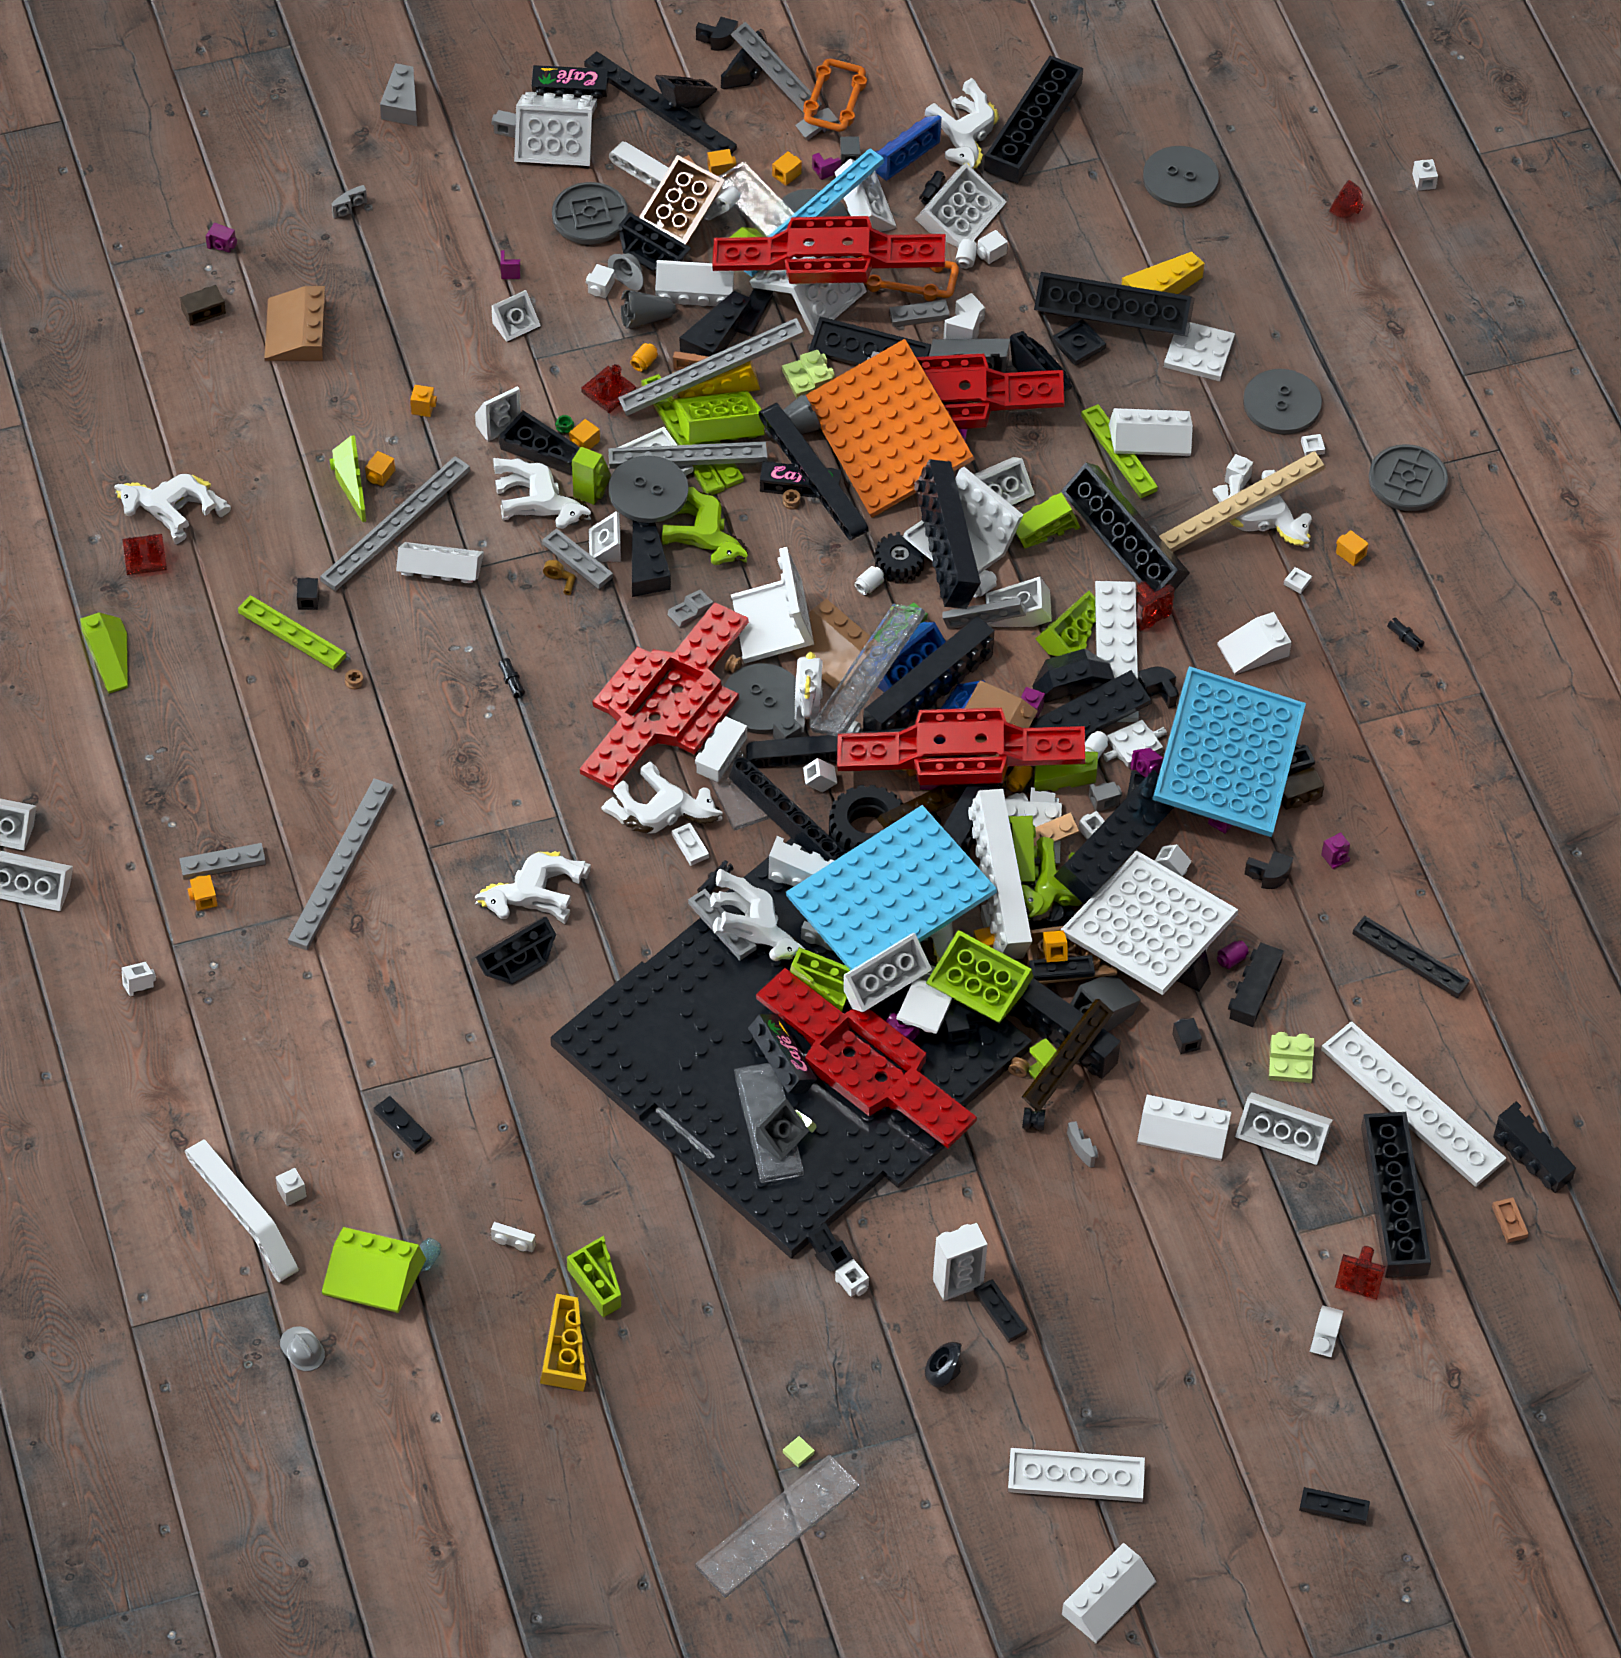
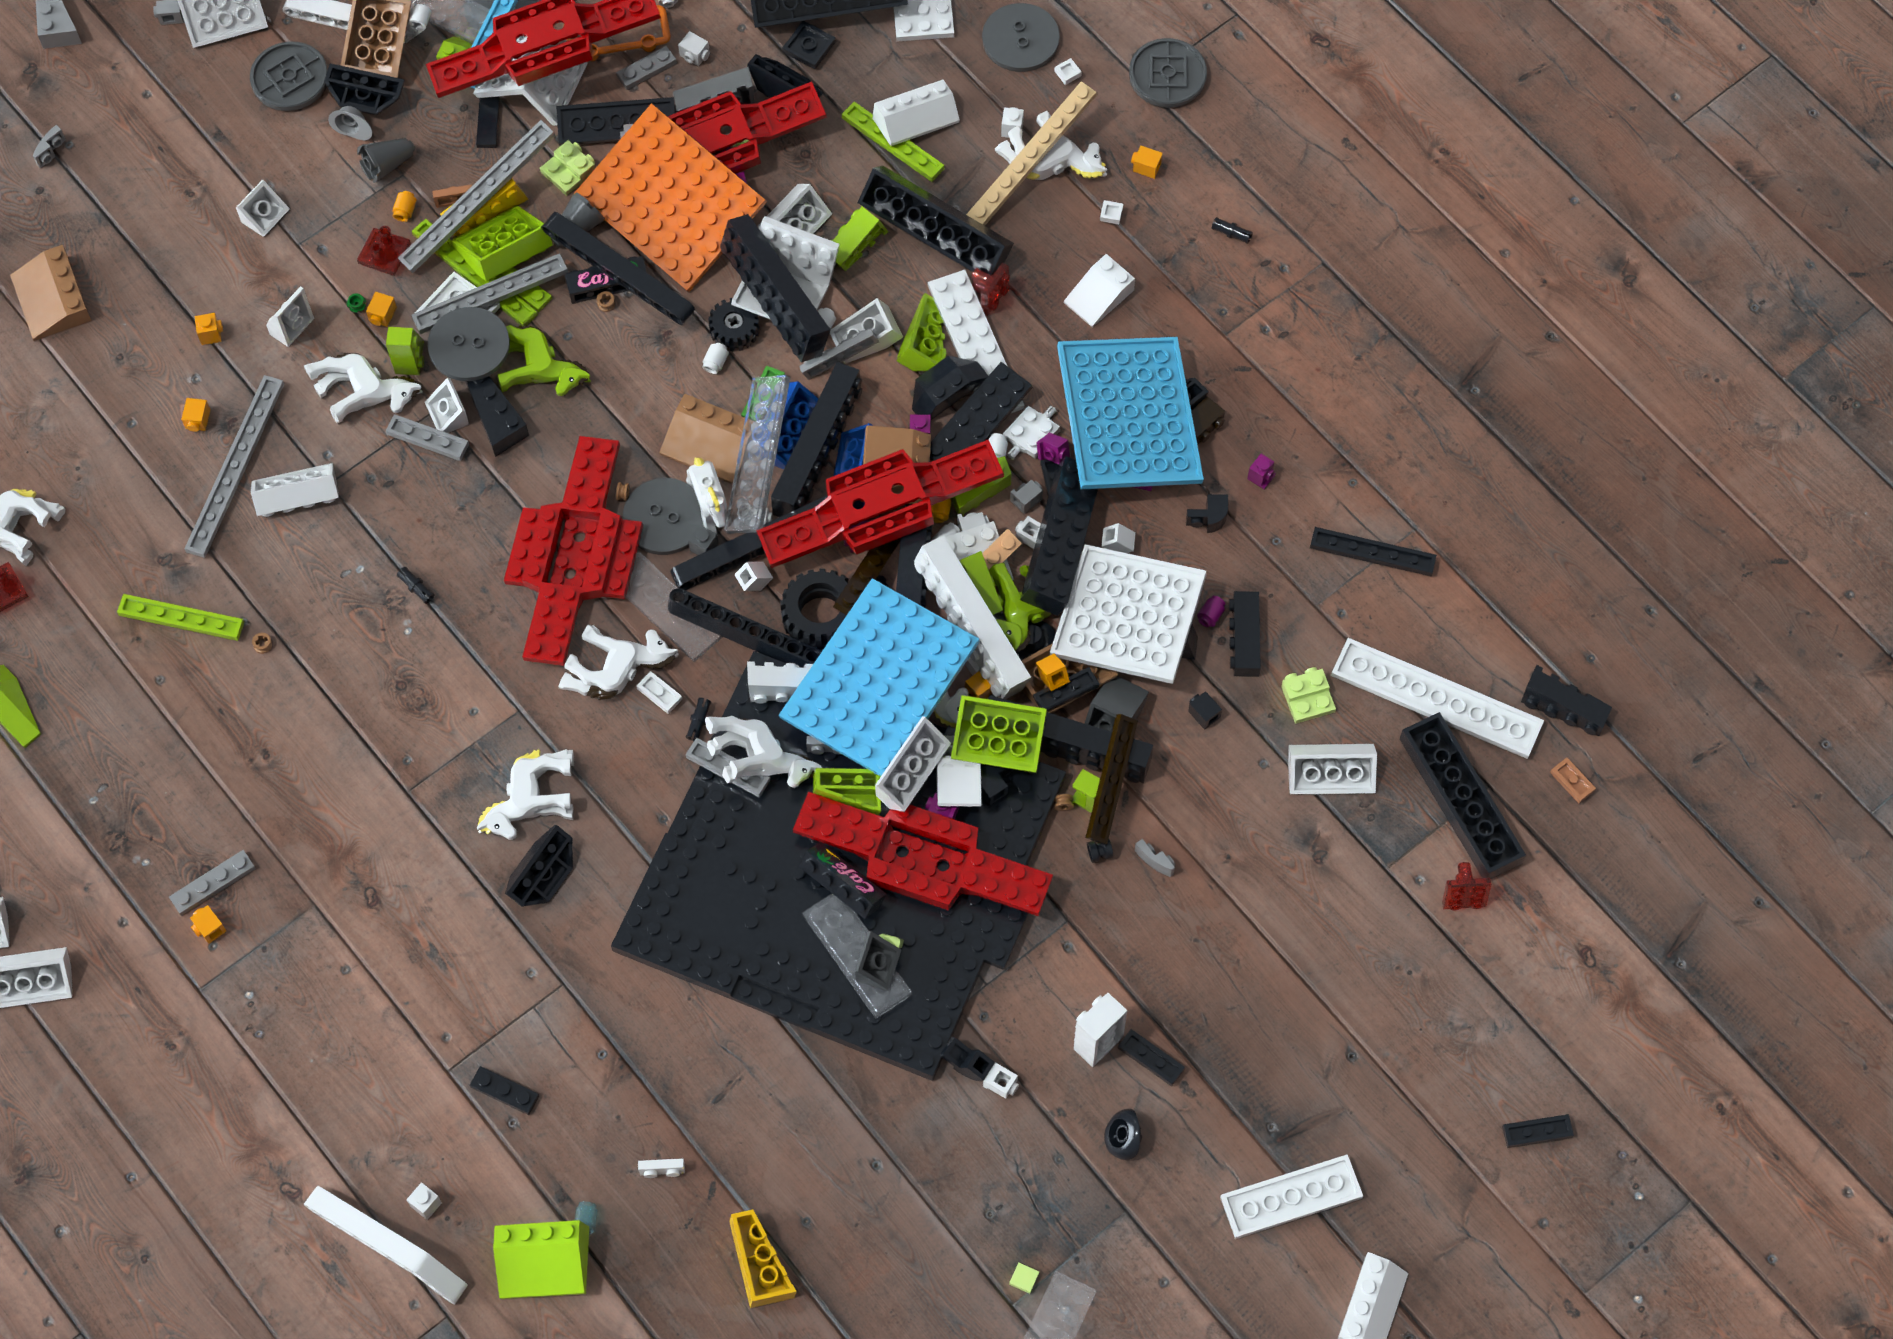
camera: 20 degrees left, 10 degrees up
white brick [122,962,156,996] -> none
light grey plate [288,778,393,950] -> none
black brick [297,577,319,610] -> none
wedge [329,435,366,522] -> none
black wedge [498,410,580,475] -> none
magenta panel [500,250,521,279] -> none
pearl gold plate [543,560,576,595] -> none
lime wedge [567,1236,621,1318] -> none
white brick [586,264,615,298] -> none
white slope [655,260,734,306] -> none
light grey slope [667,589,713,627] -> none
black wedge [679,291,751,357] -> none
white brick [695,716,747,782] -> none
white bracket [731,547,814,663] -> none
white slope [944,307,981,339] -> none
white slope [1137,1095,1231,1161] -> none
black brick [1138,666,1179,709] -> none
white brick [1310,1305,1344,1357] -> none

